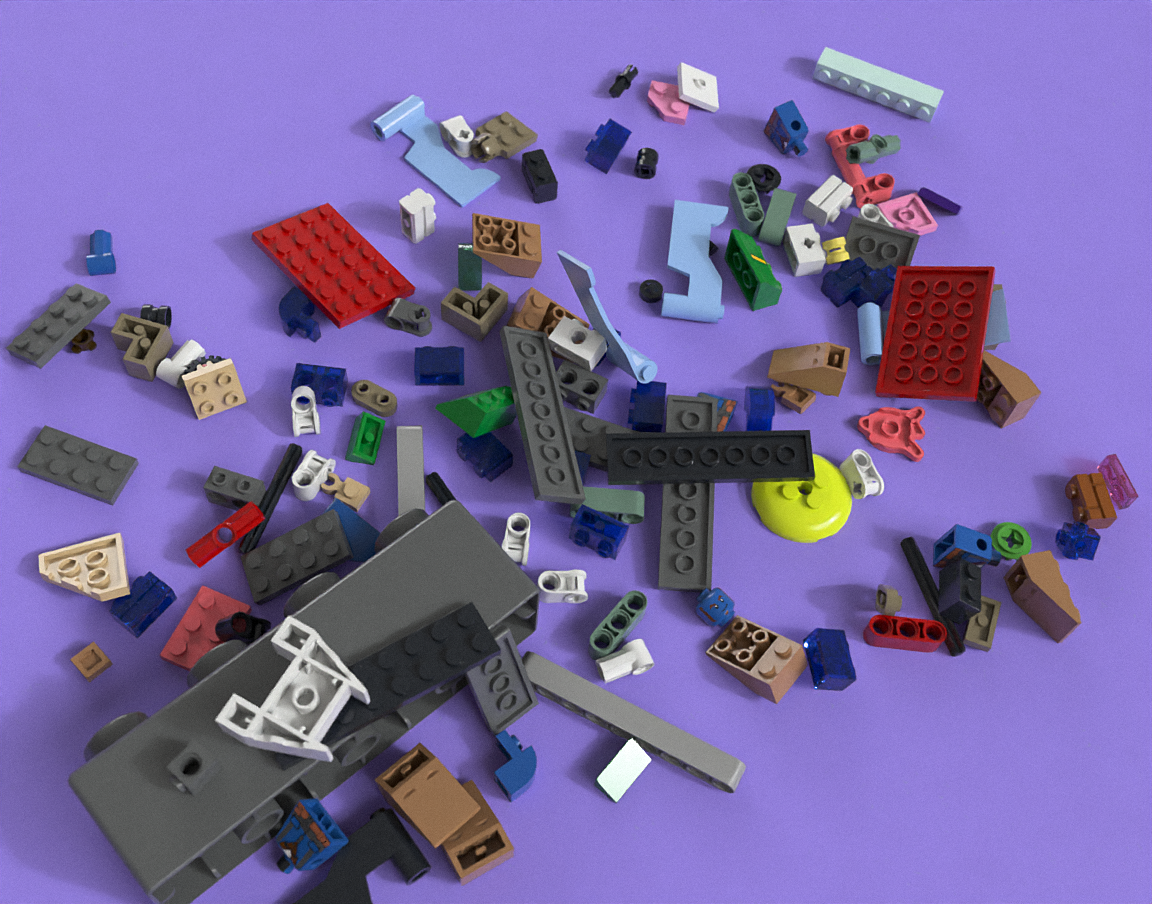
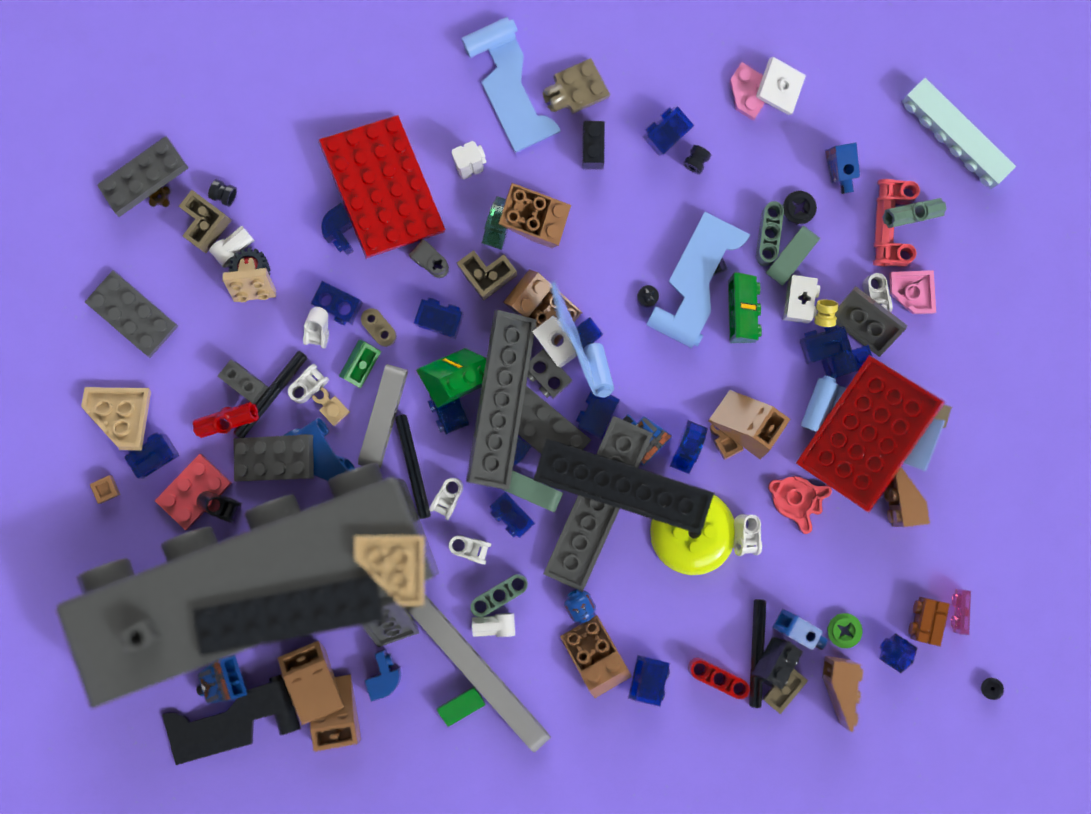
camera: 25 degrees right, 25 degrees up
blue piece [86,229,116,276] -> none
white wedge [215,615,370,762] -> none
white piece [439,115,474,157] -> none
black axle [609,65,638,98] -> none
white brick [802,175,853,227] -> none
dark tan plate [875,584,902,616] -> none
dark purple tile [918,187,963,215] -> none
none -> tan plate [354,536,425,606]

